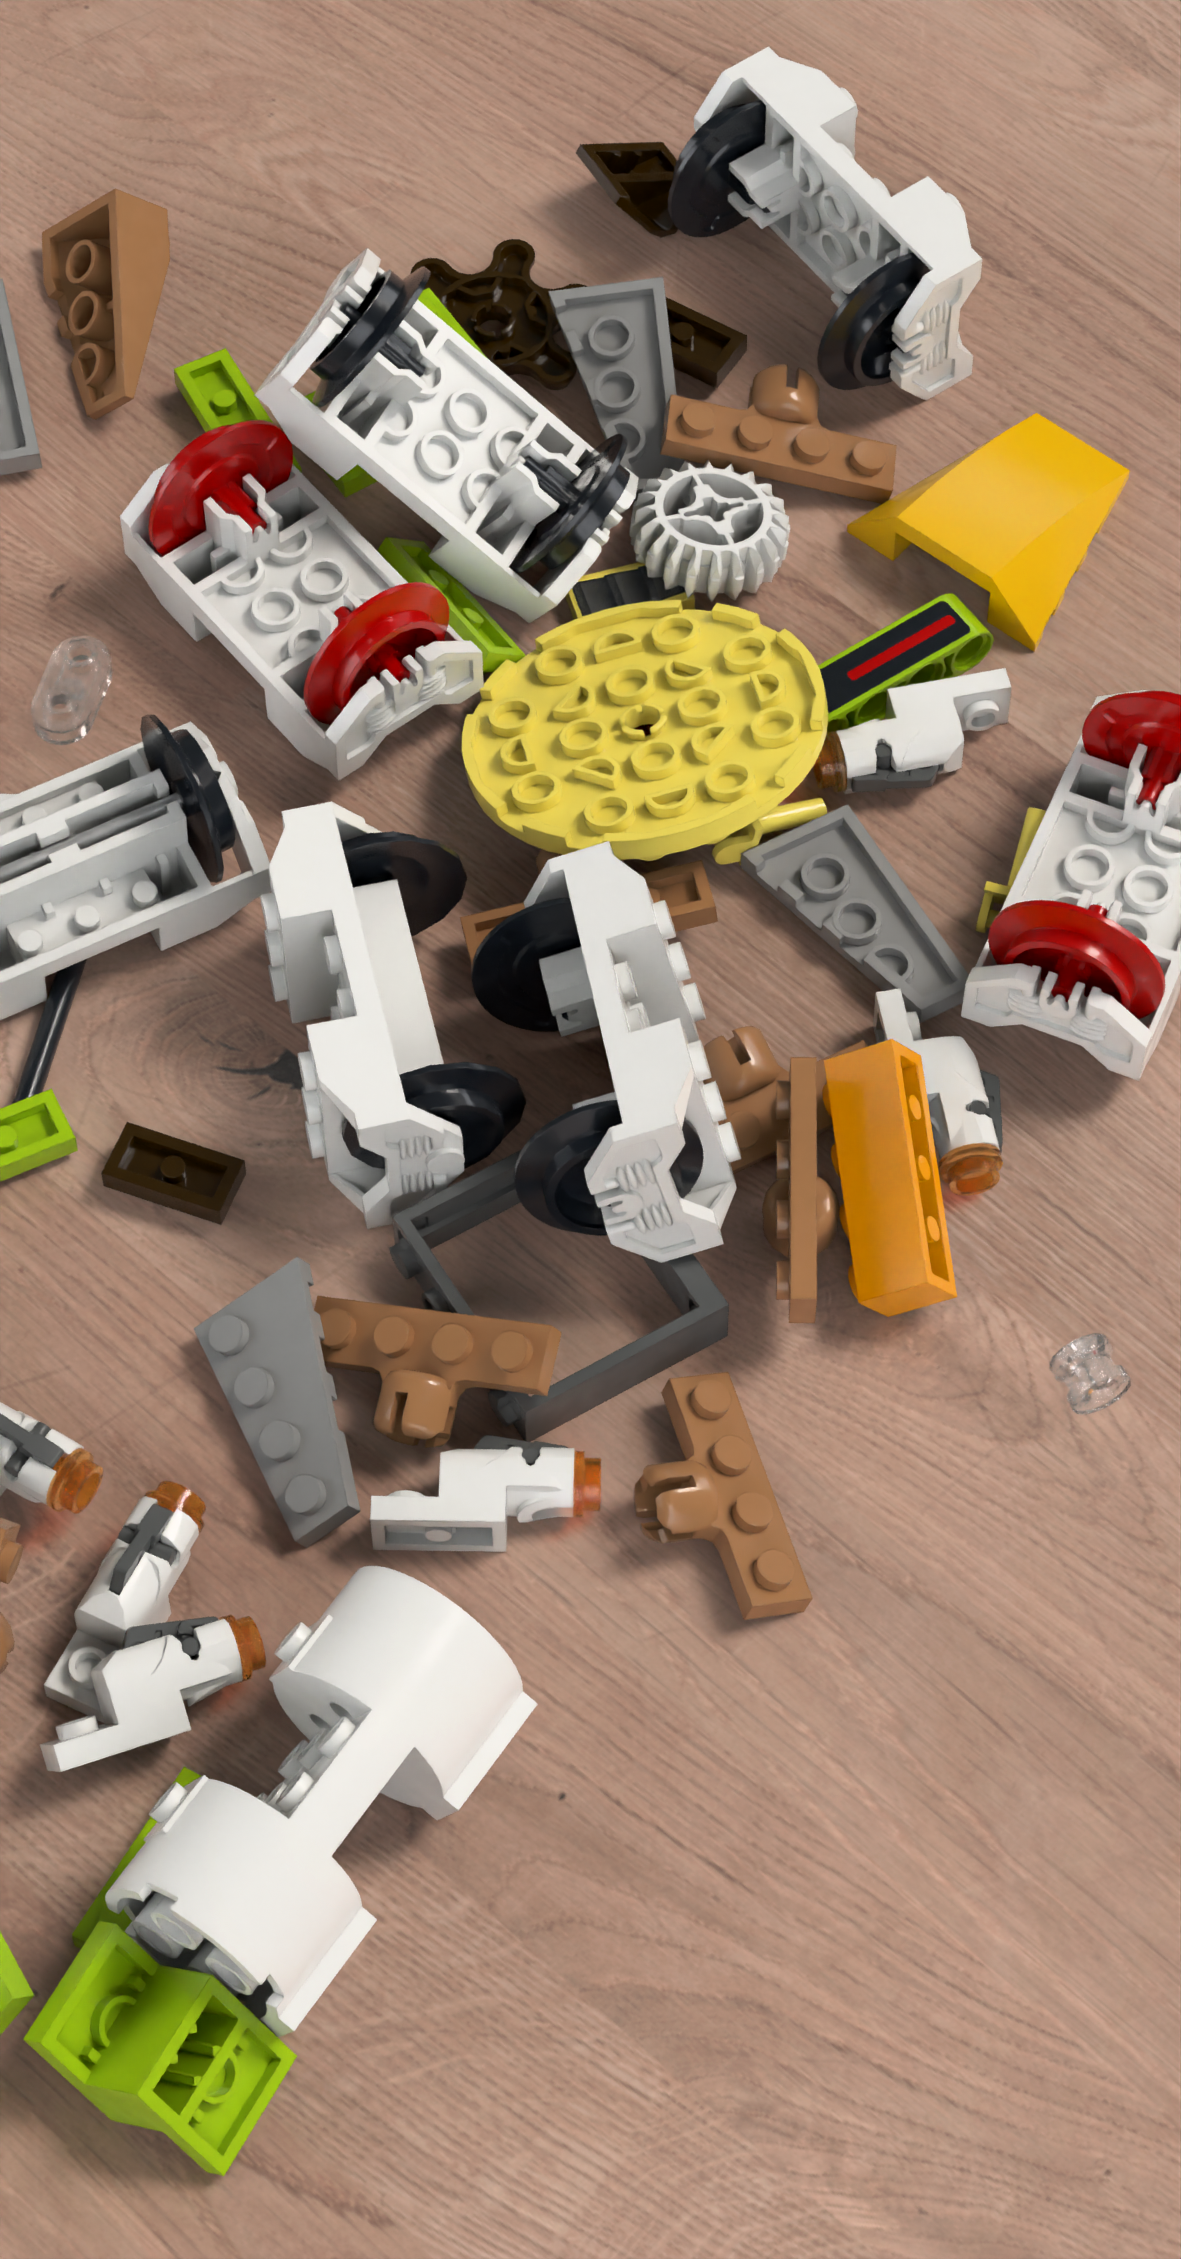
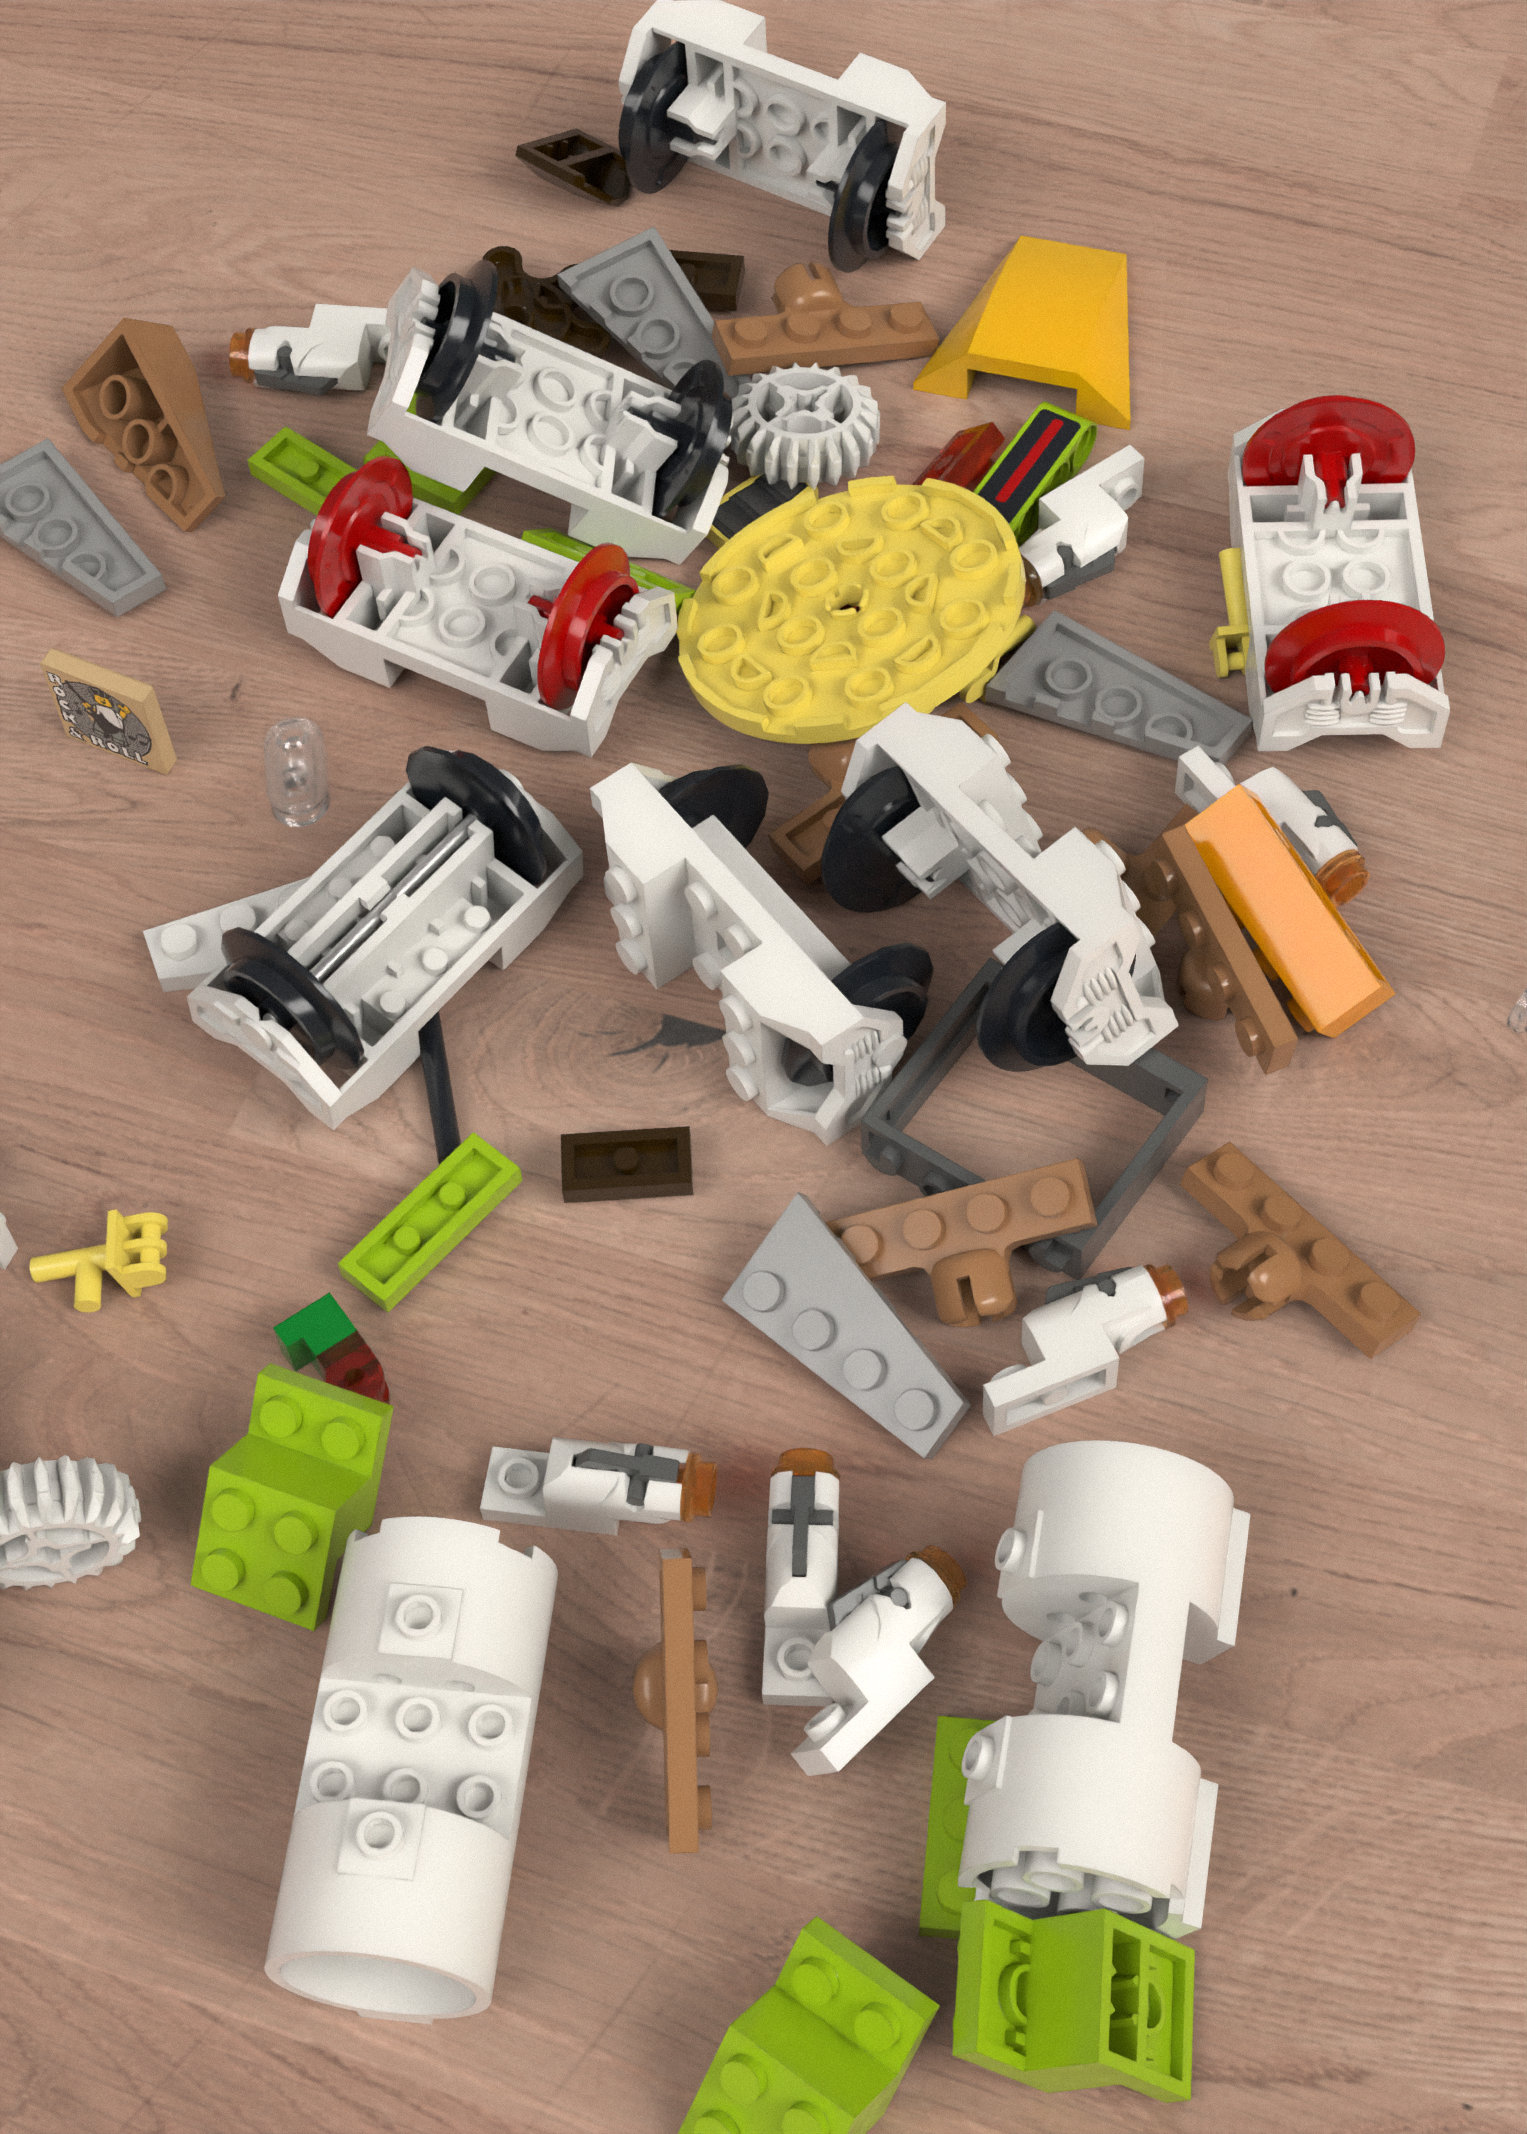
camera: 20 degrees left, 0 degrees up
none -> white plate [229,304,391,396]
none -> clear red plate [912,422,1005,488]

